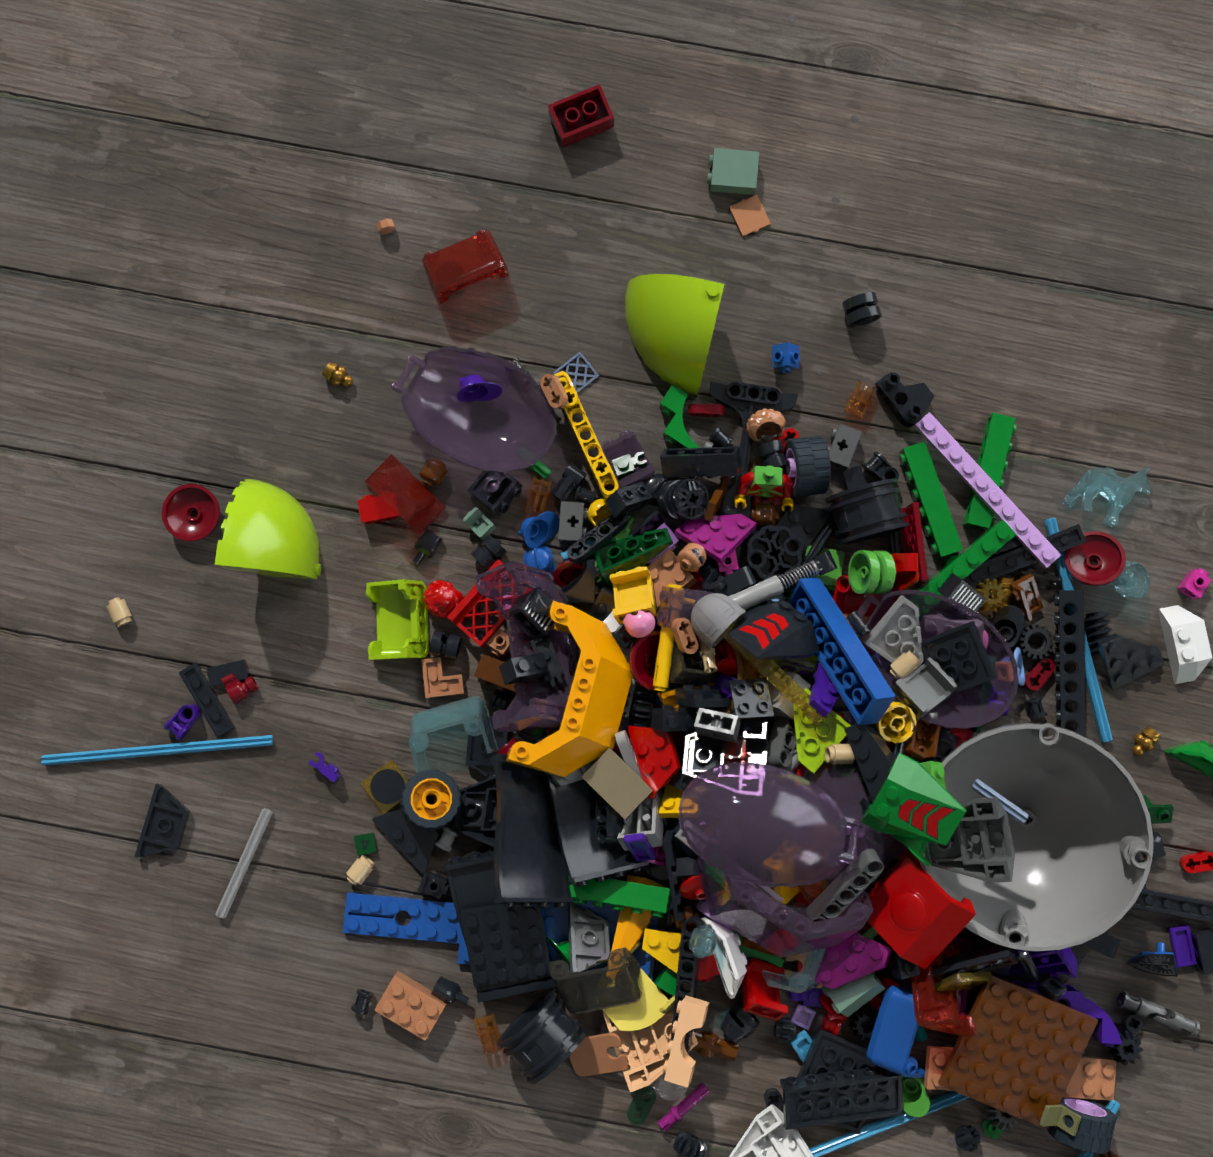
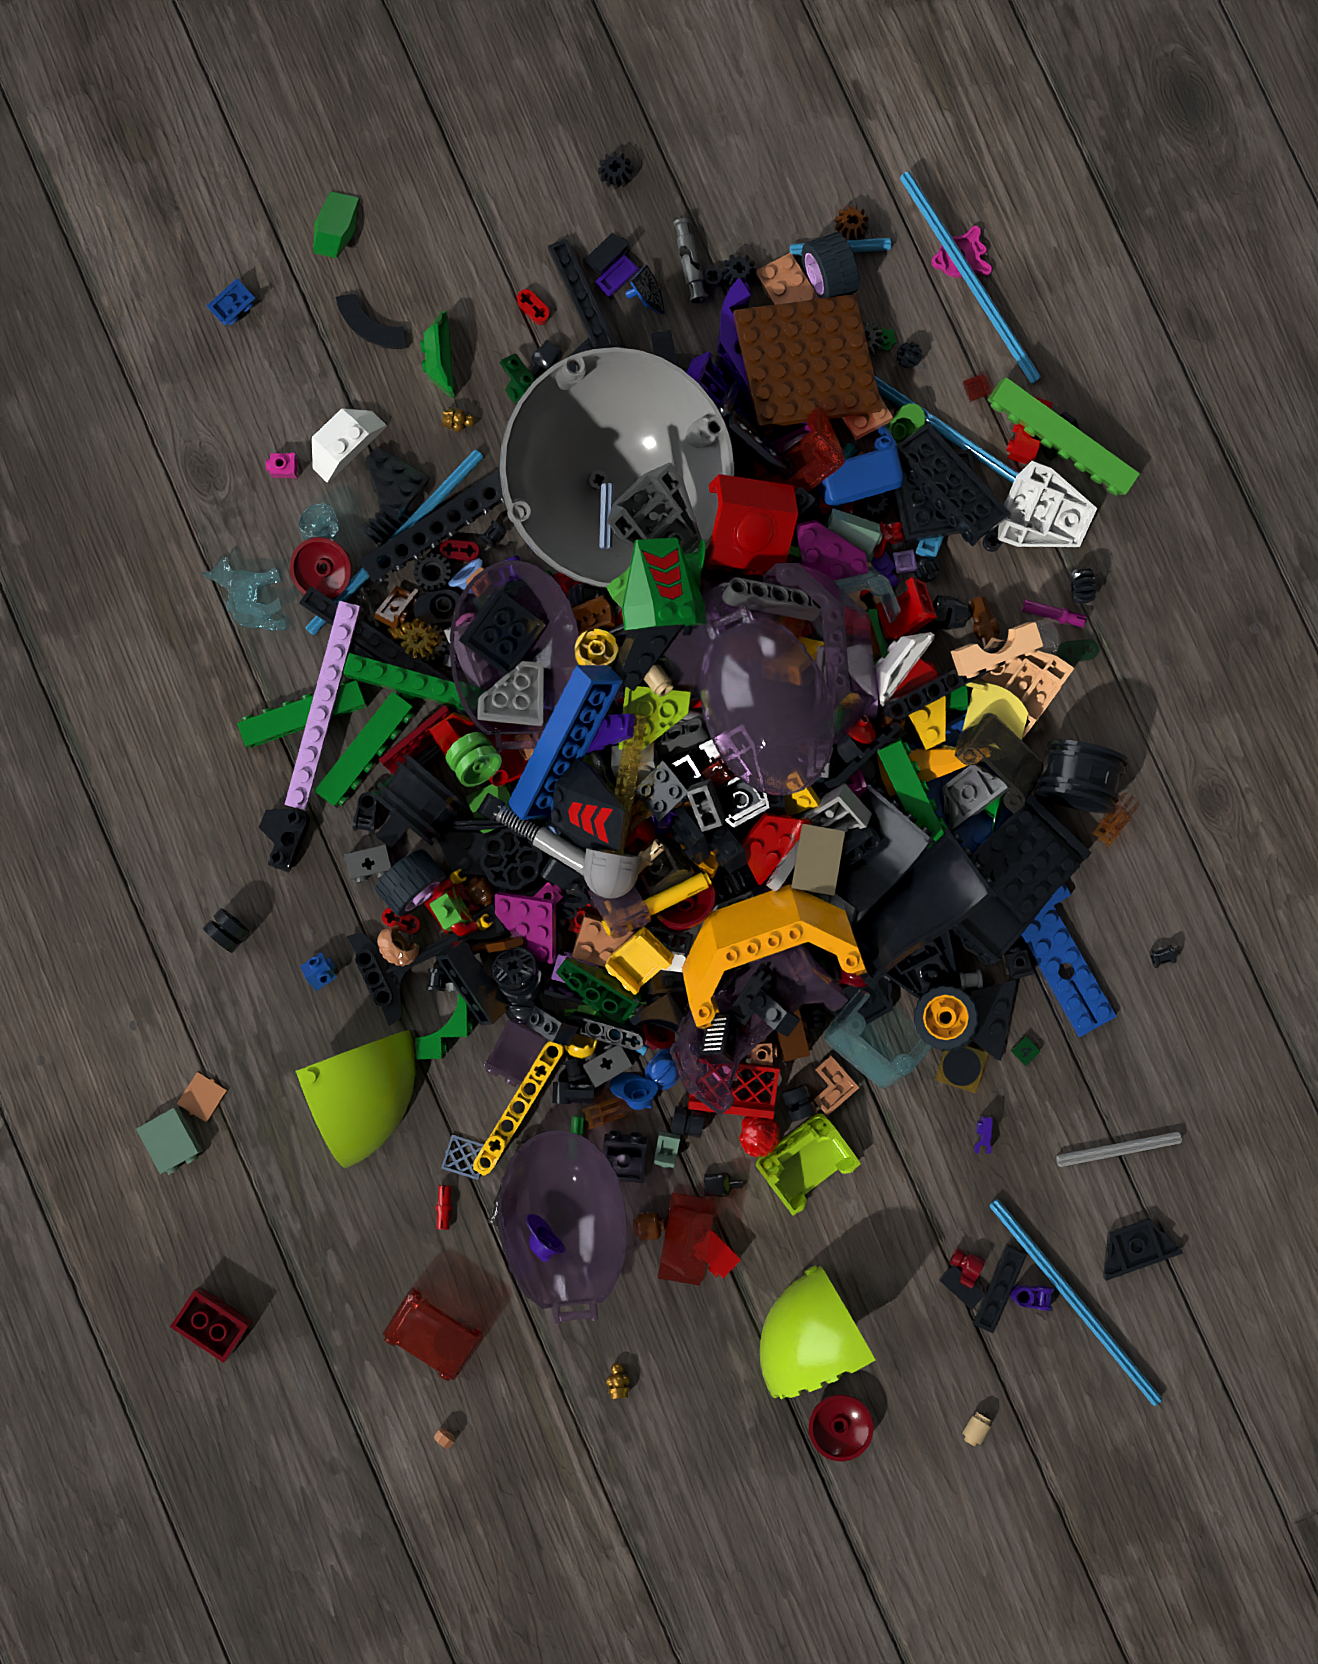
camera: 130 degrees left, 0 degrees up
tan brick [346,855,375,885] -> none
nougat brick [374,971,446,1041] -> none
black piece [431,976,469,1005] -> none
black tile [528,589,552,617] -> none
nougat beam [540,374,568,409] -> none
nougat piece [569,1033,629,1077] -> none
plate [612,451,648,479] -> none
bright pink hair [623,610,655,638] -> none
dark purple tile [624,833,656,862] -> none
nougat beam [671,618,698,654] -> none
nougat head [678,543,707,572] -> none
dark red beam [688,404,724,417] -> none
clear light blue head [689,925,718,958] -> none
black wheel [757,440,789,469] -> none
clear orange arm [844,380,876,419] -> none
black pin [846,611,871,637] -> none
tan brick [890,650,920,679] -> none
dark grey panel [891,657,957,720] -> none
clear yellow tile [934,972,992,991] -> none
black brick [938,573,987,618] -> none
black tile [1037,976,1067,1002] -> none
olive bracket [1040,1104,1081,1136] -> none
none -> red pin [435,1185,452,1230]

